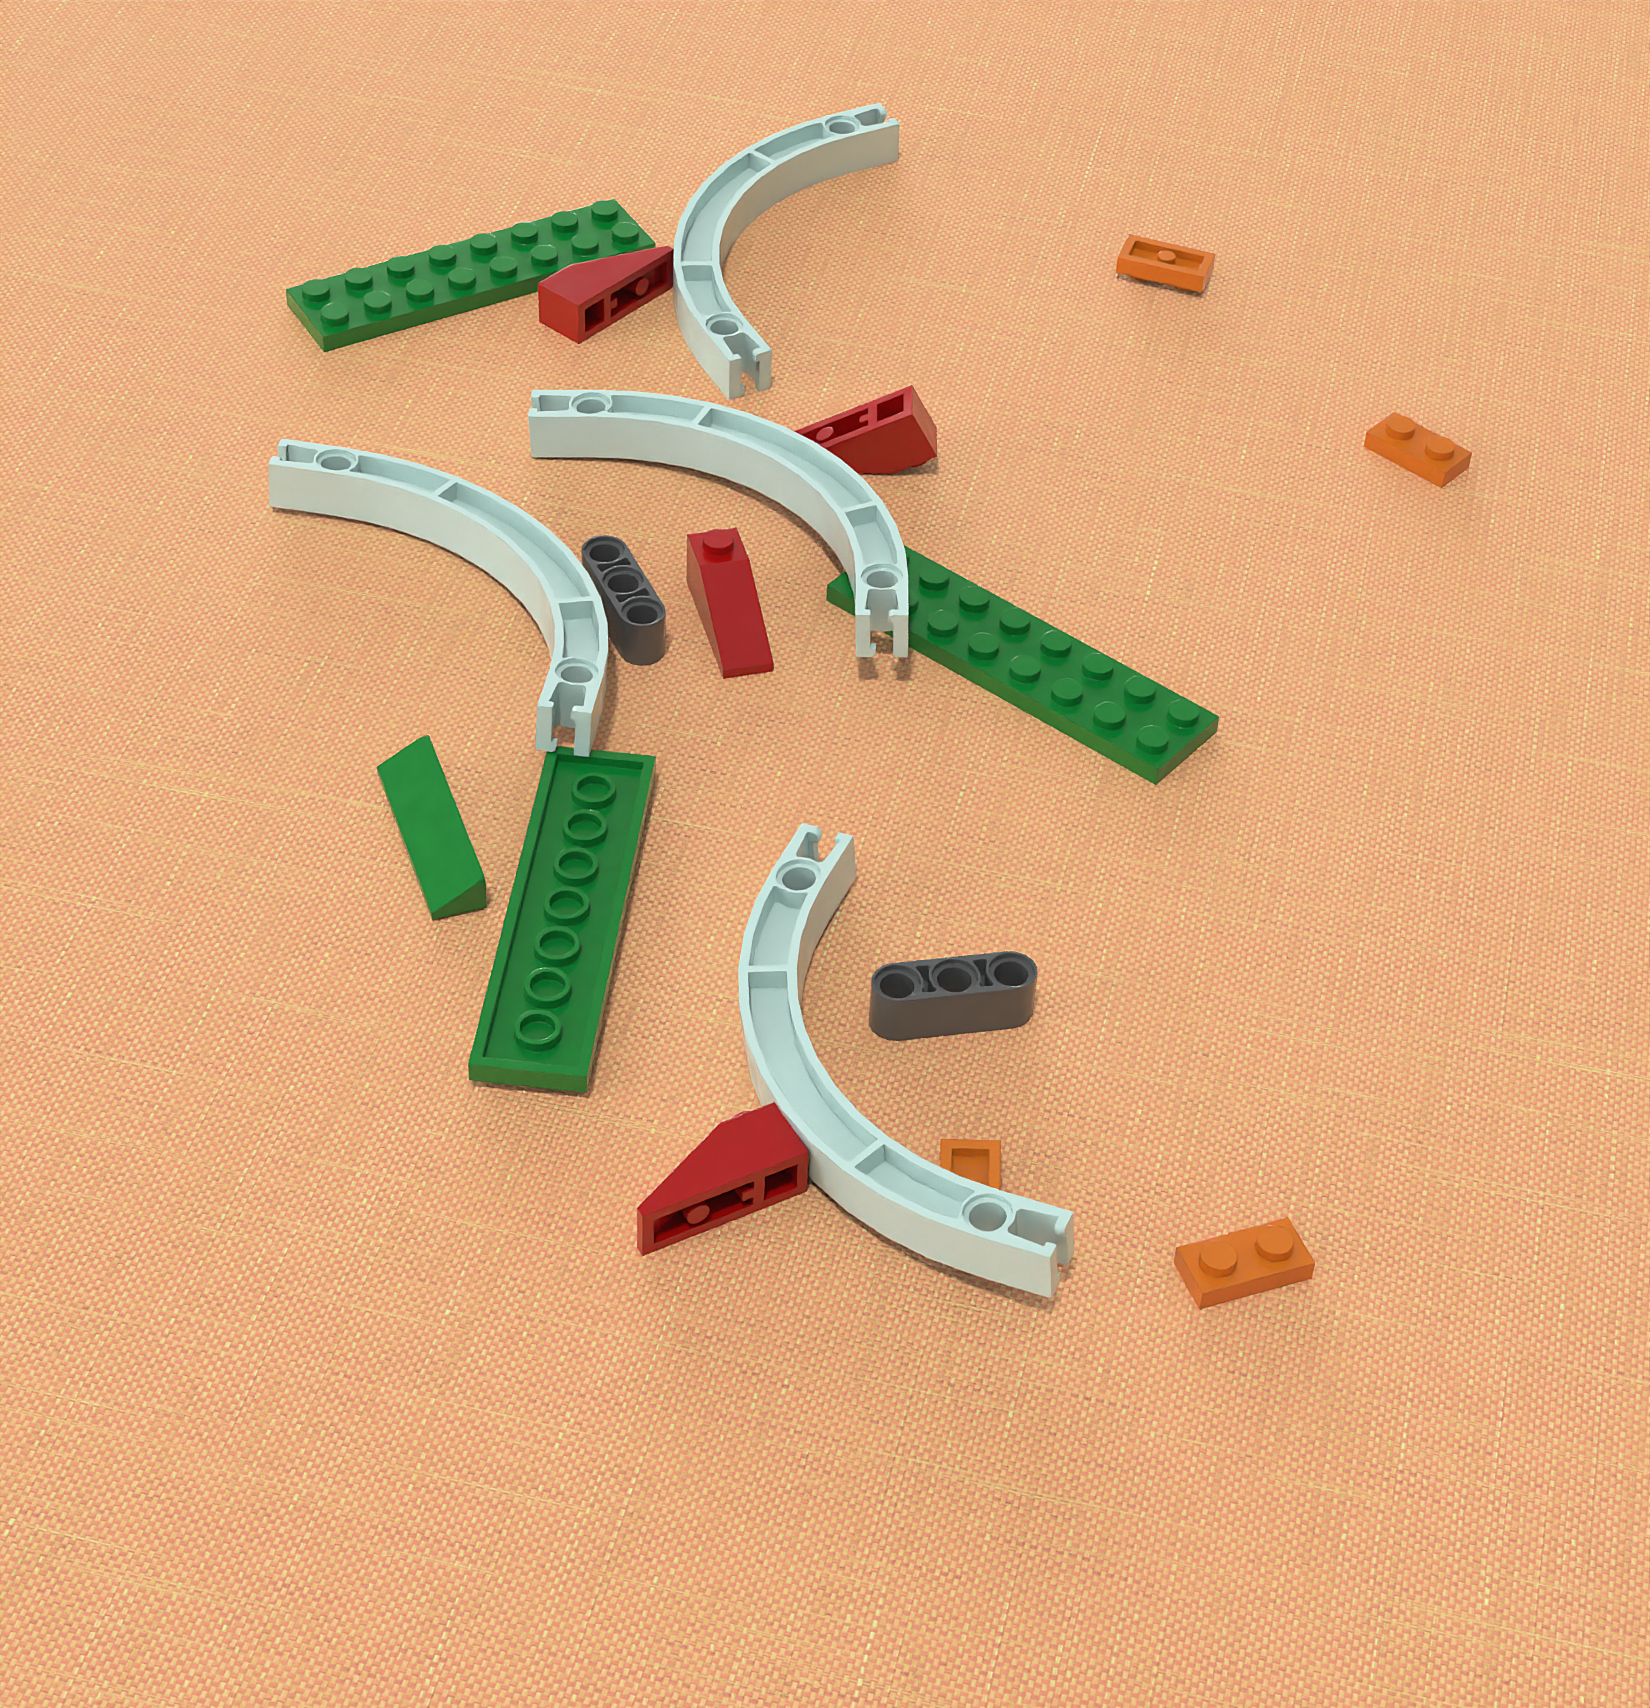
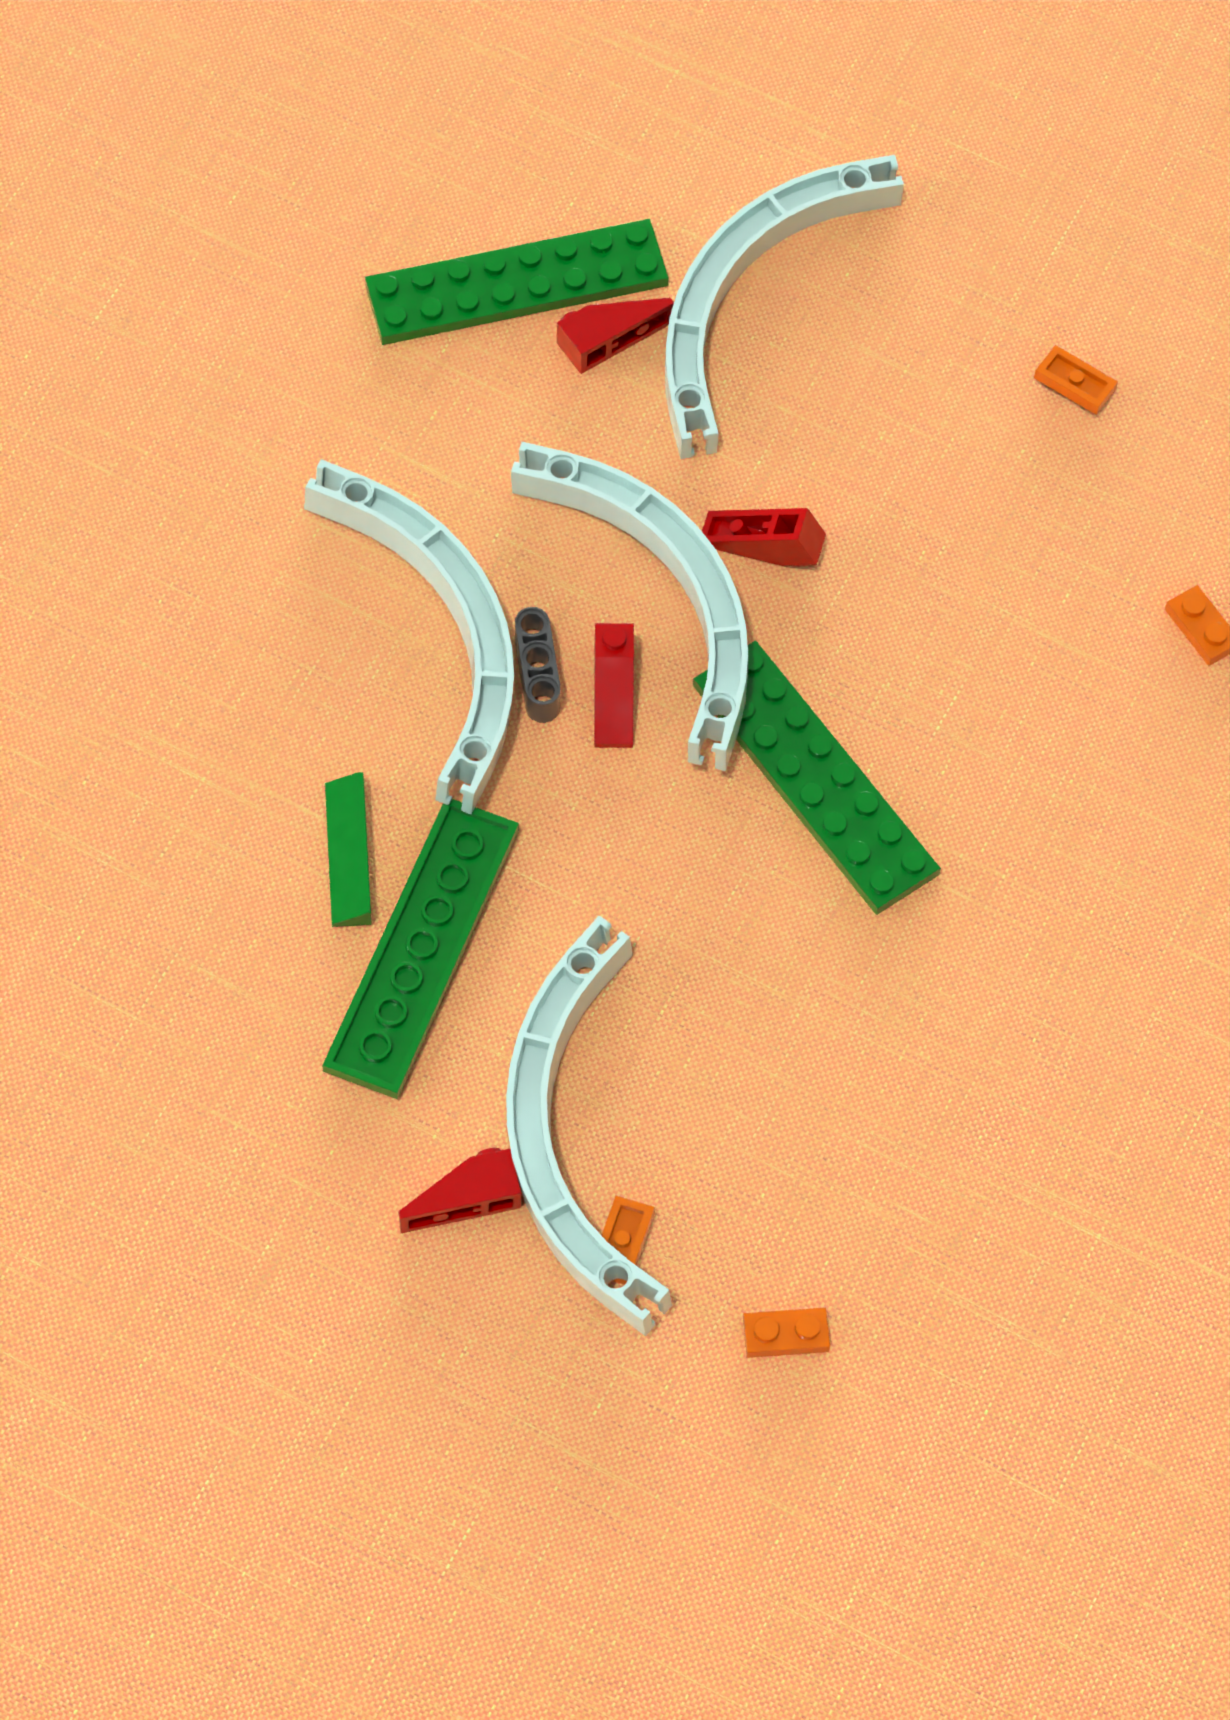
camera: 15 degrees right, 20 degrees up
dark grey beam [869,951,1038,1041] -> none

